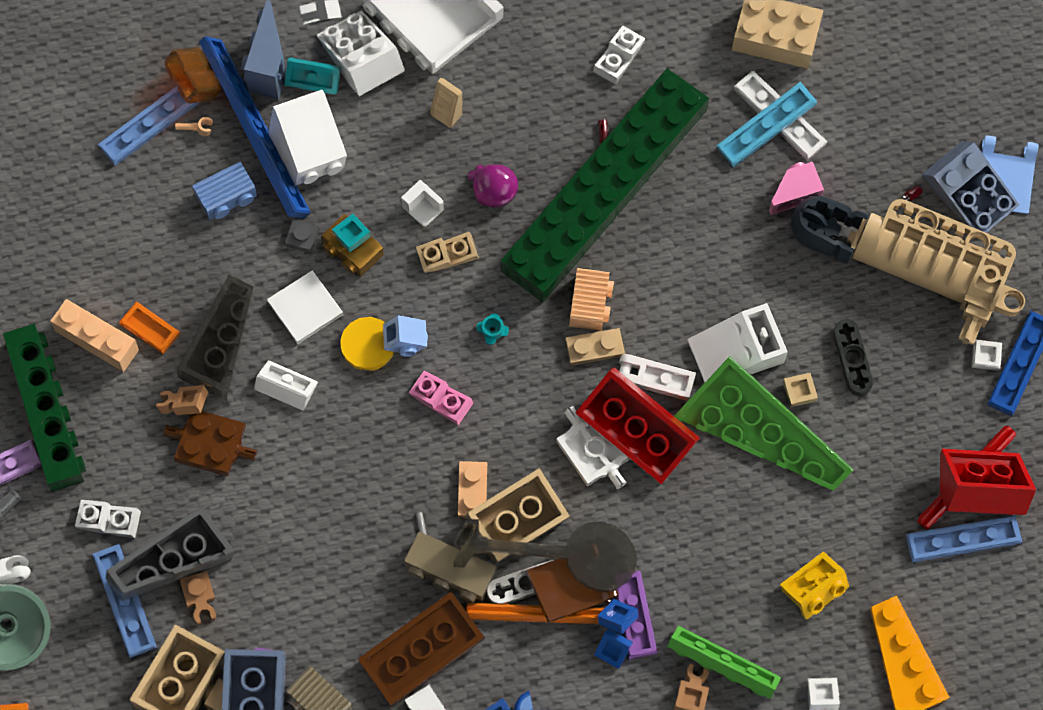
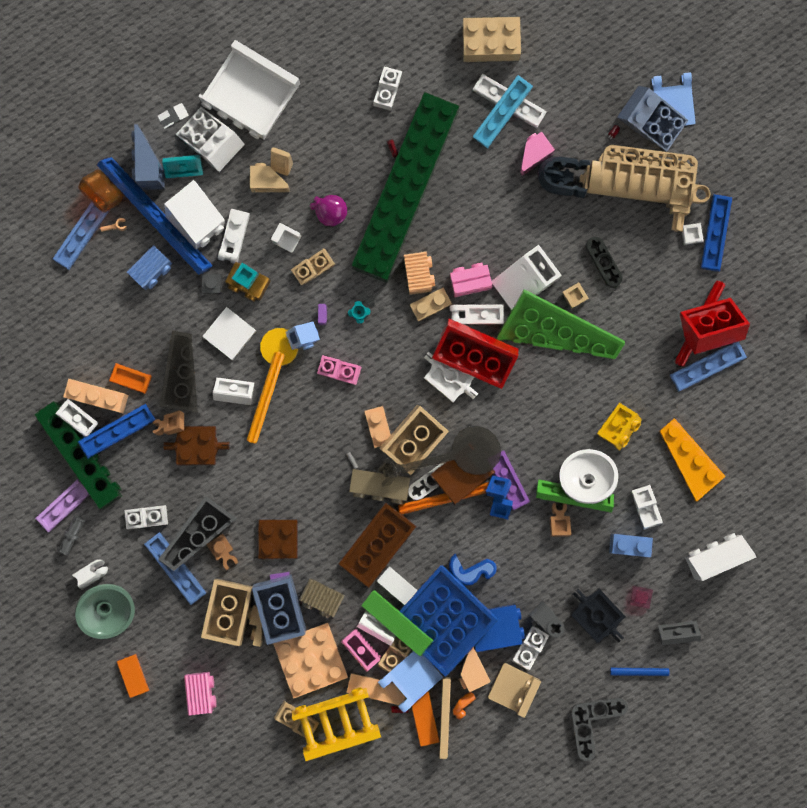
camera: 10 degrees left, 15 degrees up
none -> white slope [56,399,98,437]
none -> blue tile [78,404,155,459]
none -> white plate [218,209,250,264]
none -> light orange axle [247,352,285,444]
none -> tan slope [250,163,290,192]
none -> reddish brown plate [259,520,298,559]
none -> medium lavender tile [318,304,327,325]
none -> bright pink brick [450,263,492,297]
none -> white dish [560,449,618,504]

